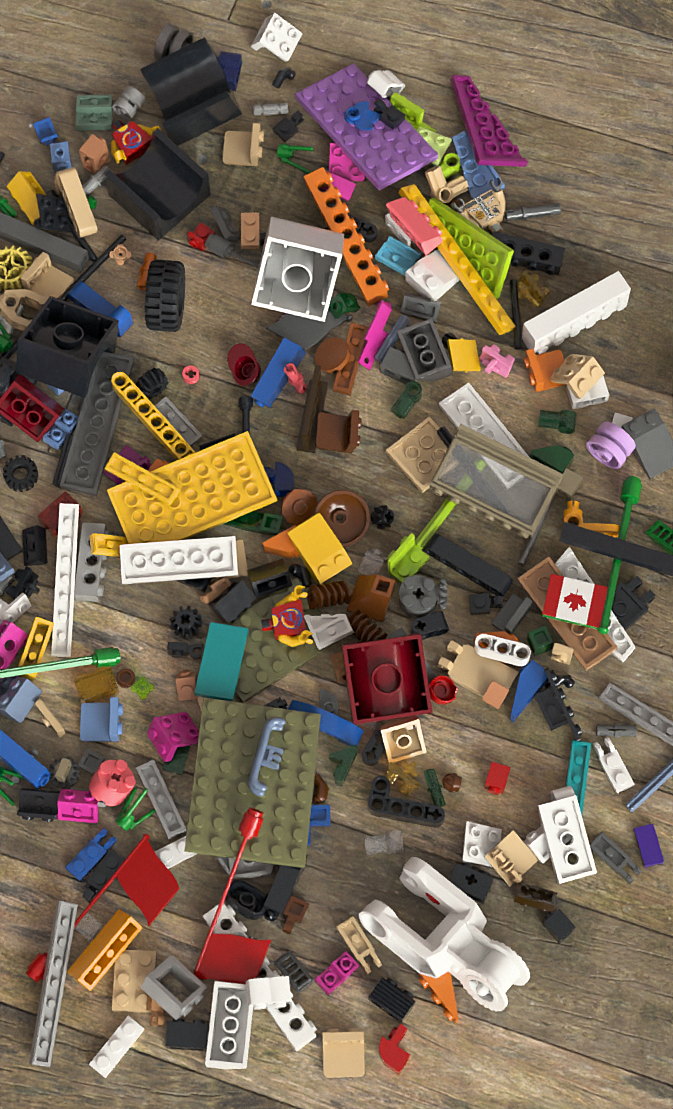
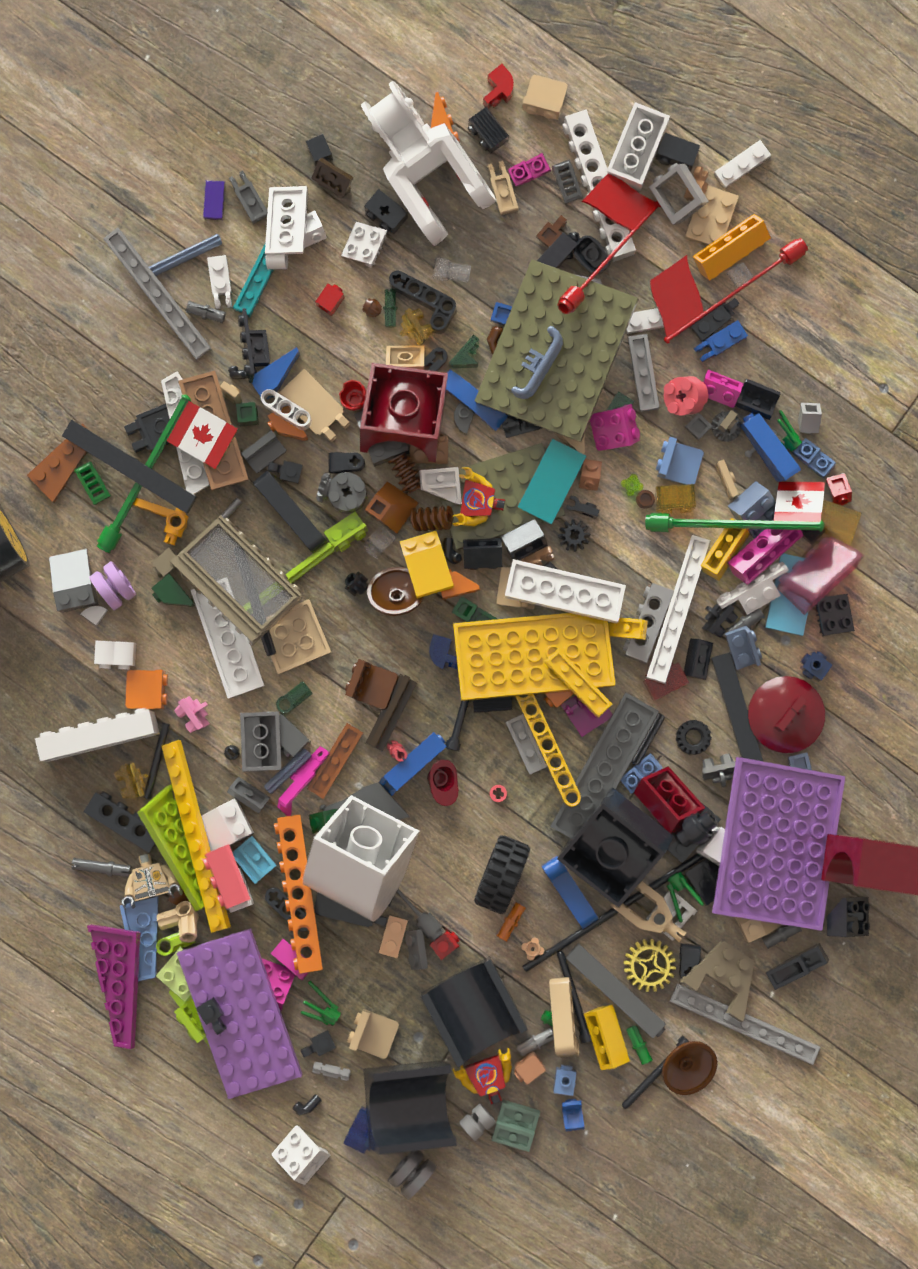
camera: 165 degrees left, 15 degrees up
tan bracket [20,252,74,299] -> none
light grey tile [29,900,78,1067] -> none
black hinge [34,194,71,233] -> none
green plant [115,788,155,831] -> none
black gear [136,368,169,399] -> none
white brick [246,976,291,1010] -> none
dark orange tile [281,488,318,526] -> none
dark orange tile [314,337,350,373] -> none
blue plate [344,101,380,131] -> none
white brick [367,70,405,98] -> none
yellow piece [447,338,481,373] -> none
nougat slope [482,681,509,710] -> none
tan hinge [484,830,538,887] -> none
clear green piece [538,410,577,434] -> none
tan bracket [549,354,605,399] -> none

